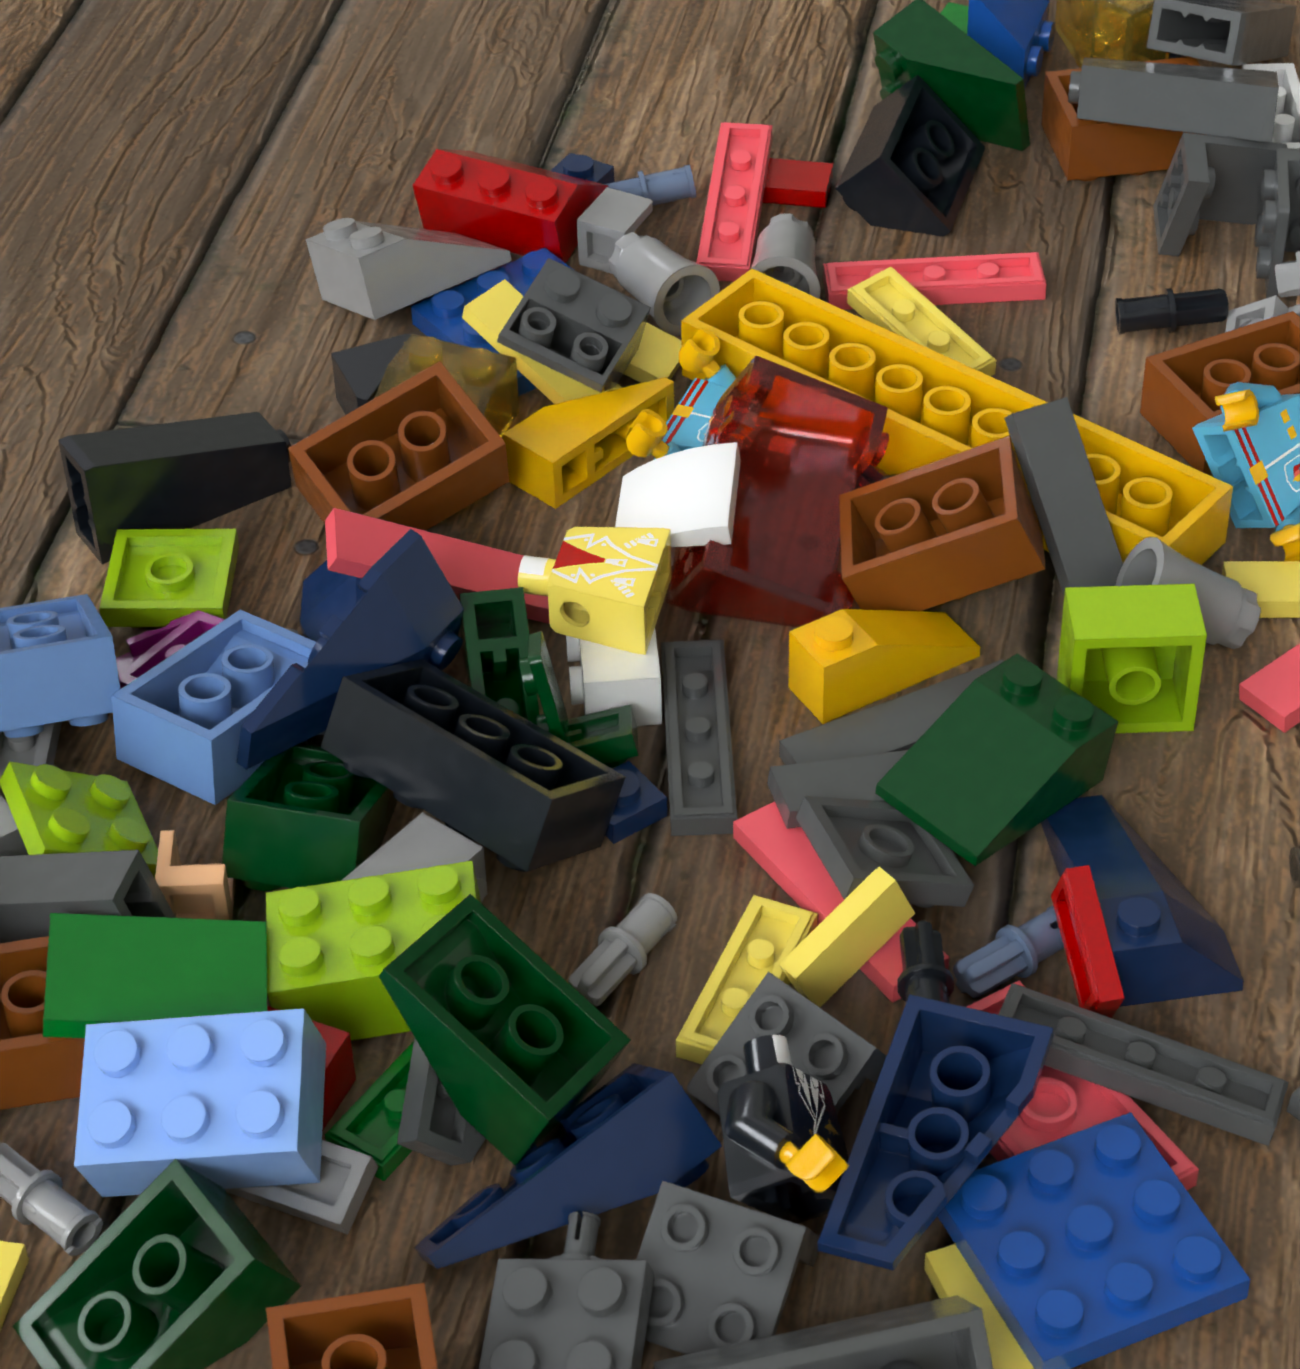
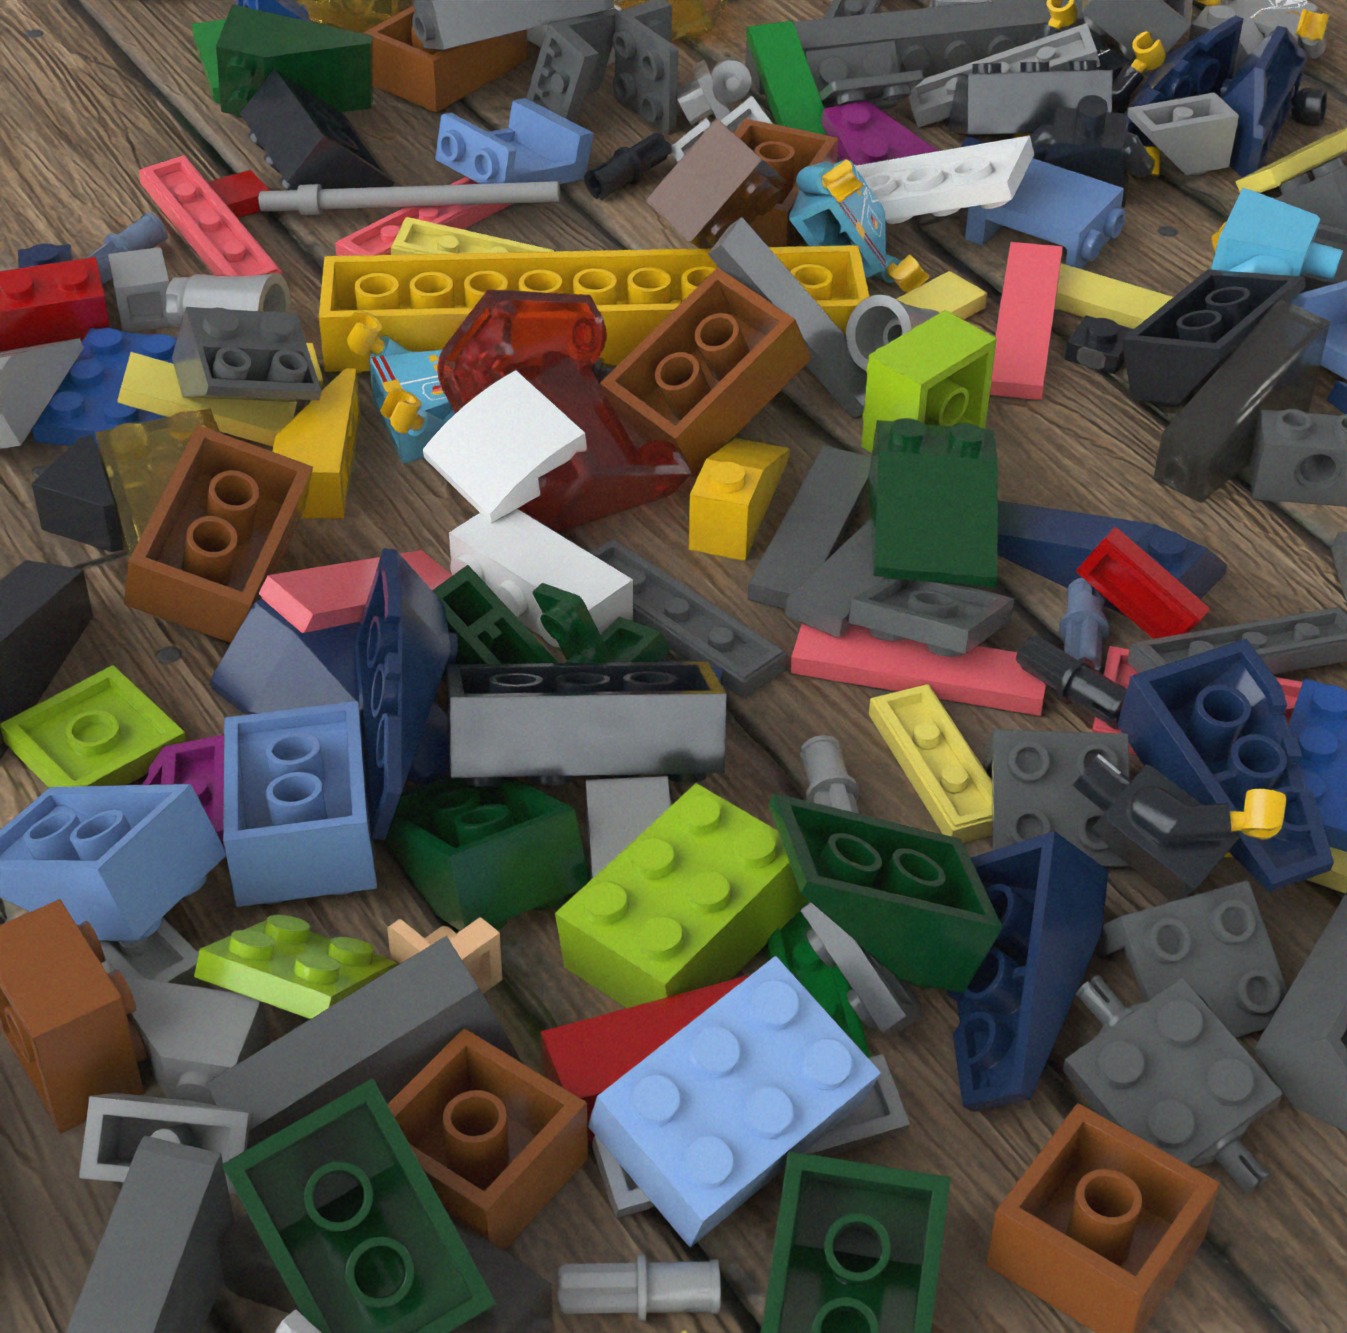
camera: 45 degrees left, 0 degrees up
green tile [43,913,267,1038] -> none
light yellow torso [518,527,672,655] -> none
light grey plant [750,213,821,298] -> none
light yellow tile [780,867,915,1007] -> none
none -> light grey bar [259,181,560,215]
none -> medium blue panel [435,98,594,184]
none -> brick [645,118,787,249]

